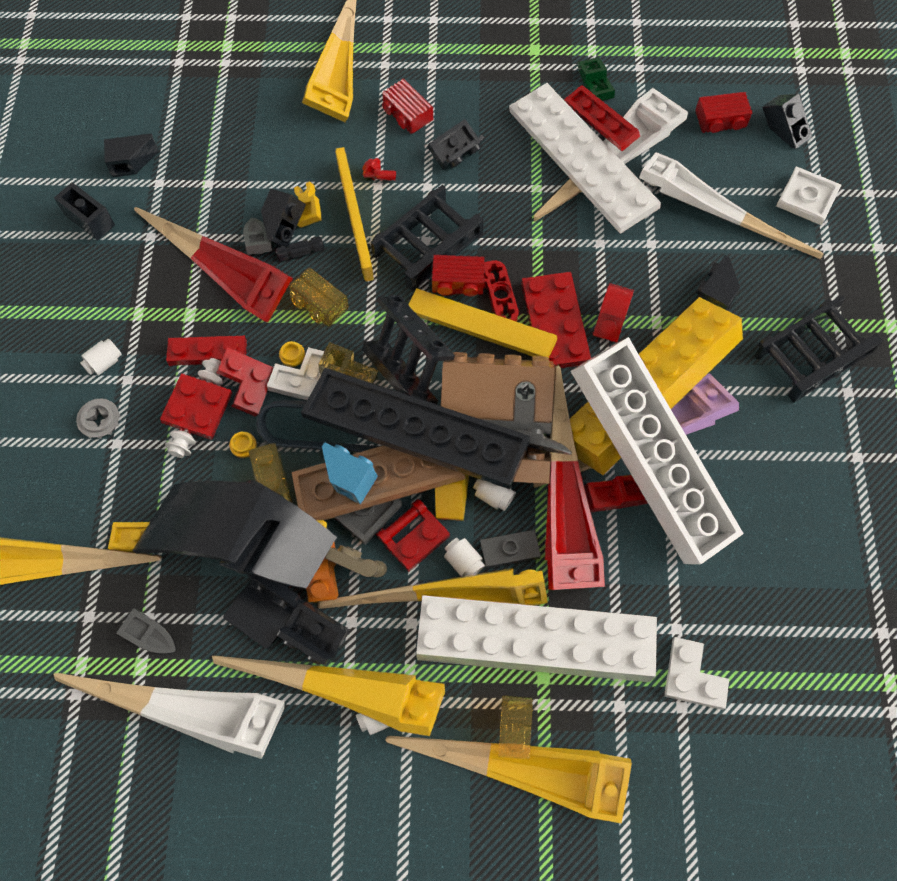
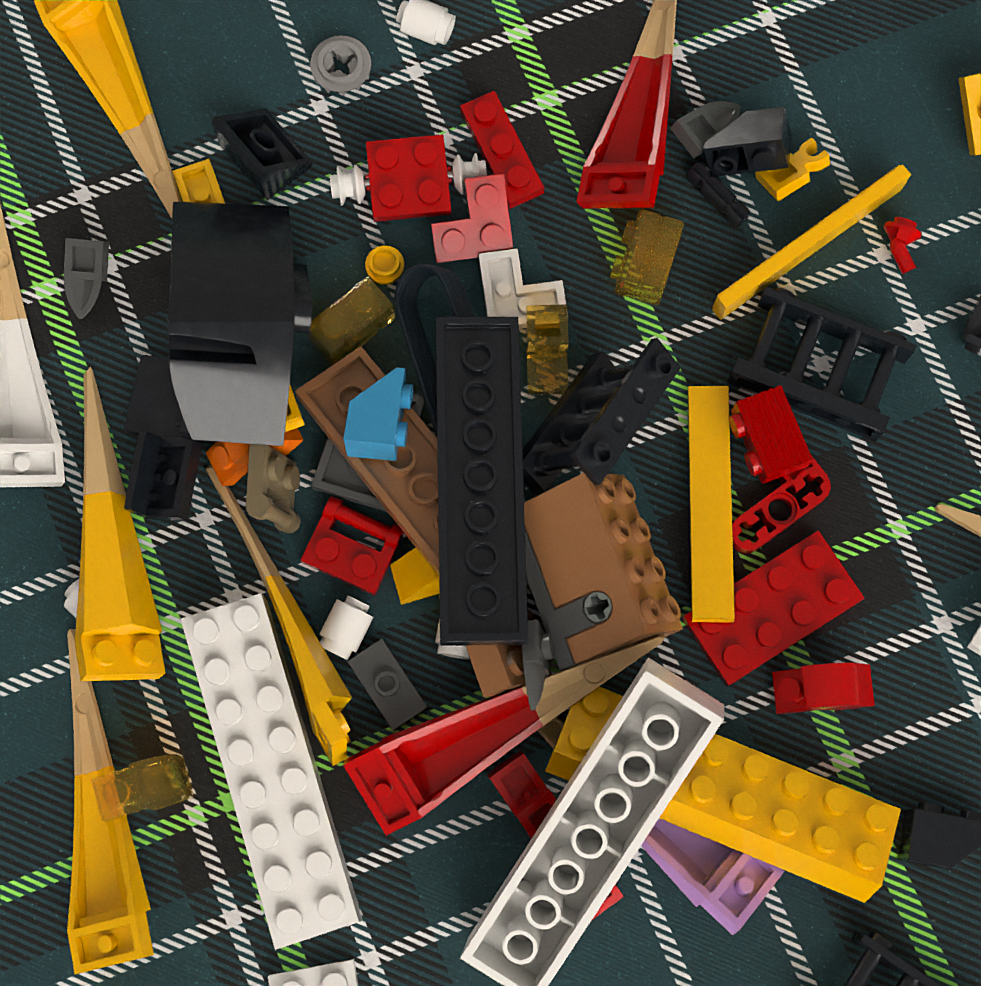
camera: 65 degrees right, 10 degrees up
yellow plate [279,341,305,367] -> none
none -> black slope [211,108,313,201]

